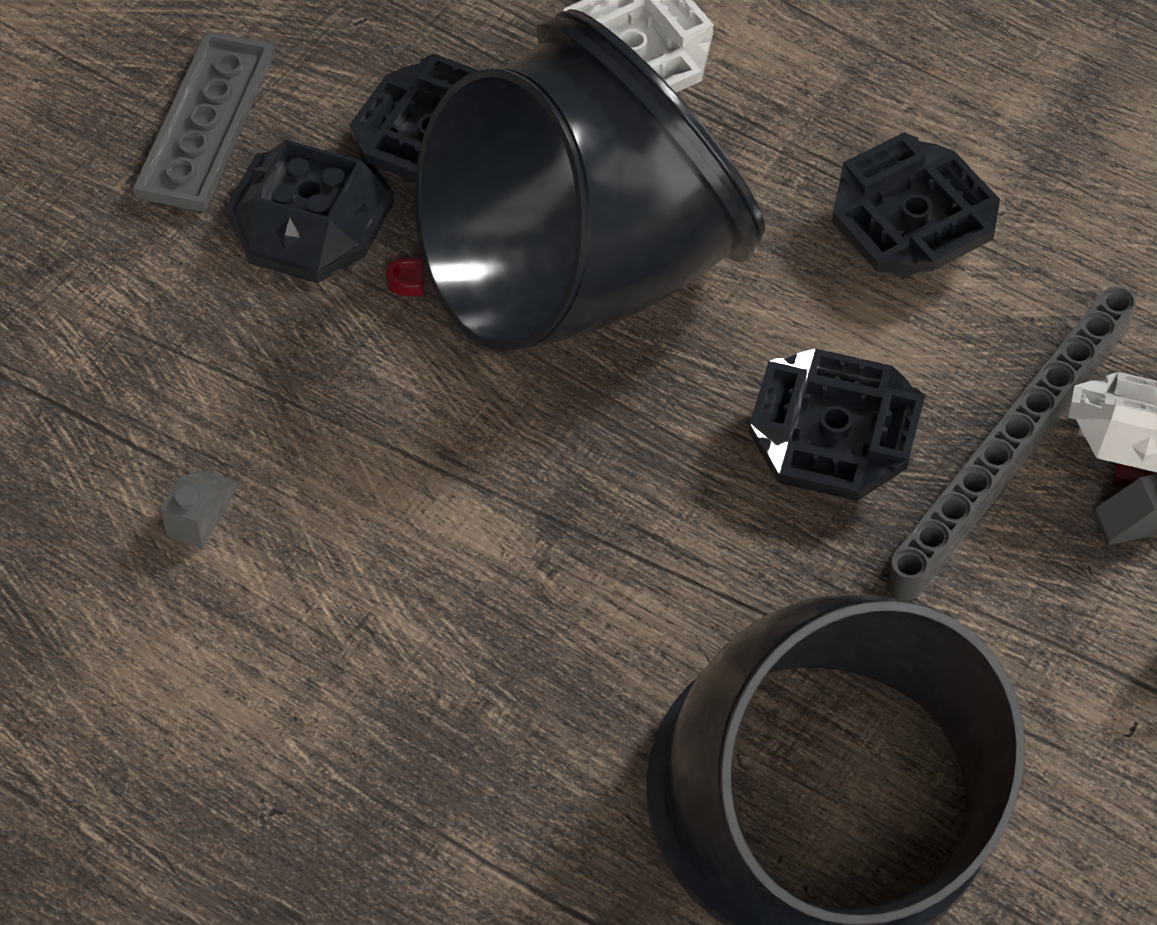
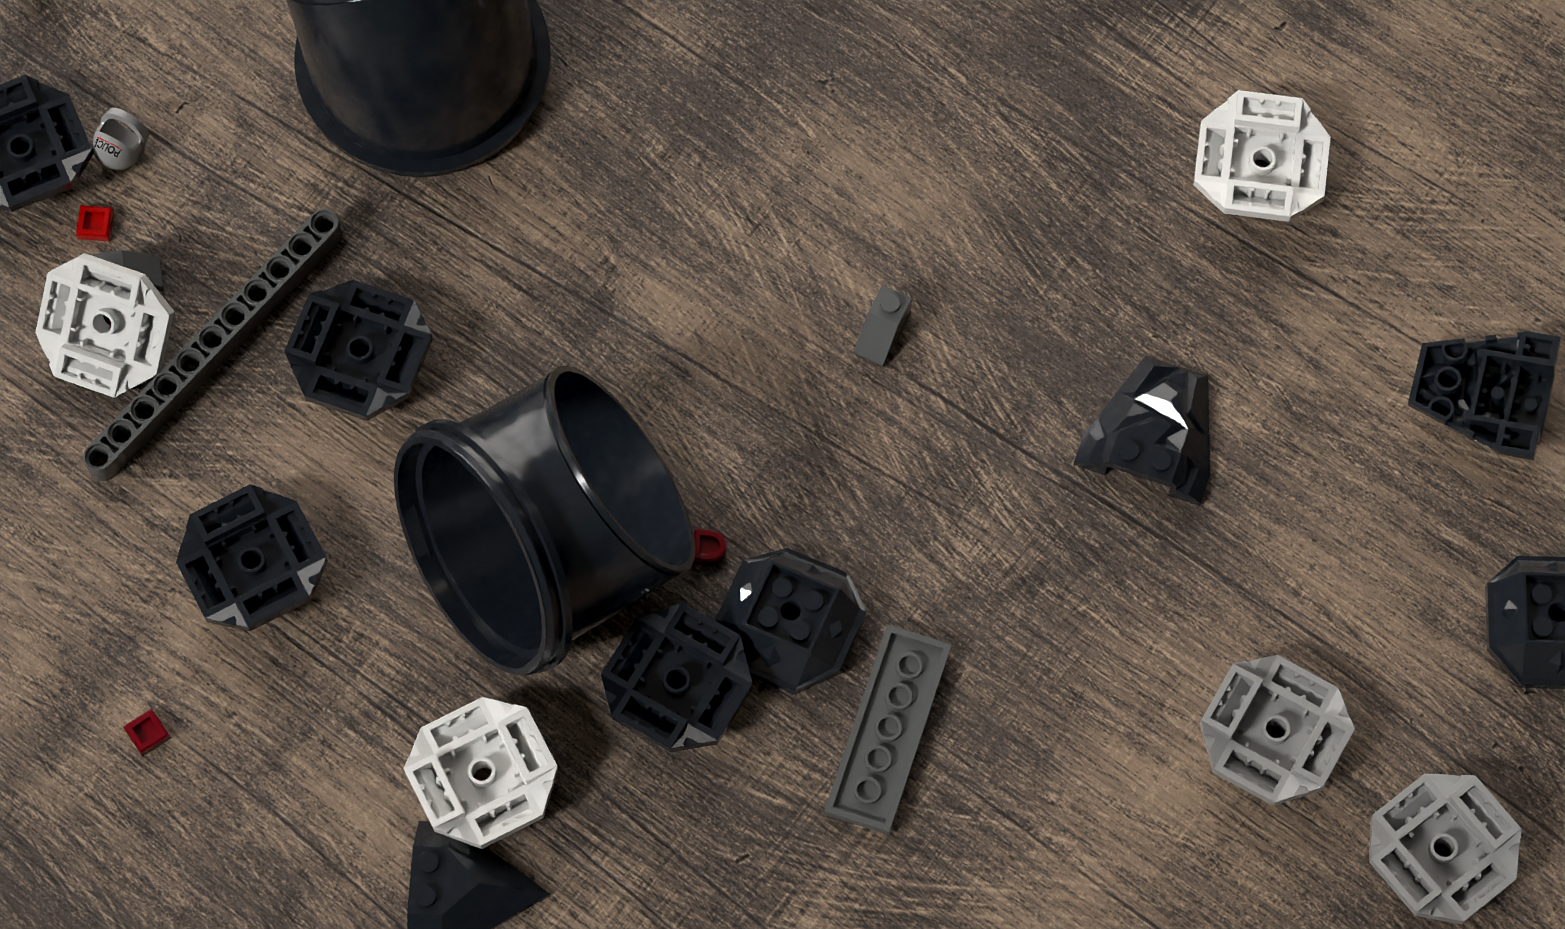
camera: 175 degrees left, 15 degrees up
none -> dark red tile [123,708,171,757]

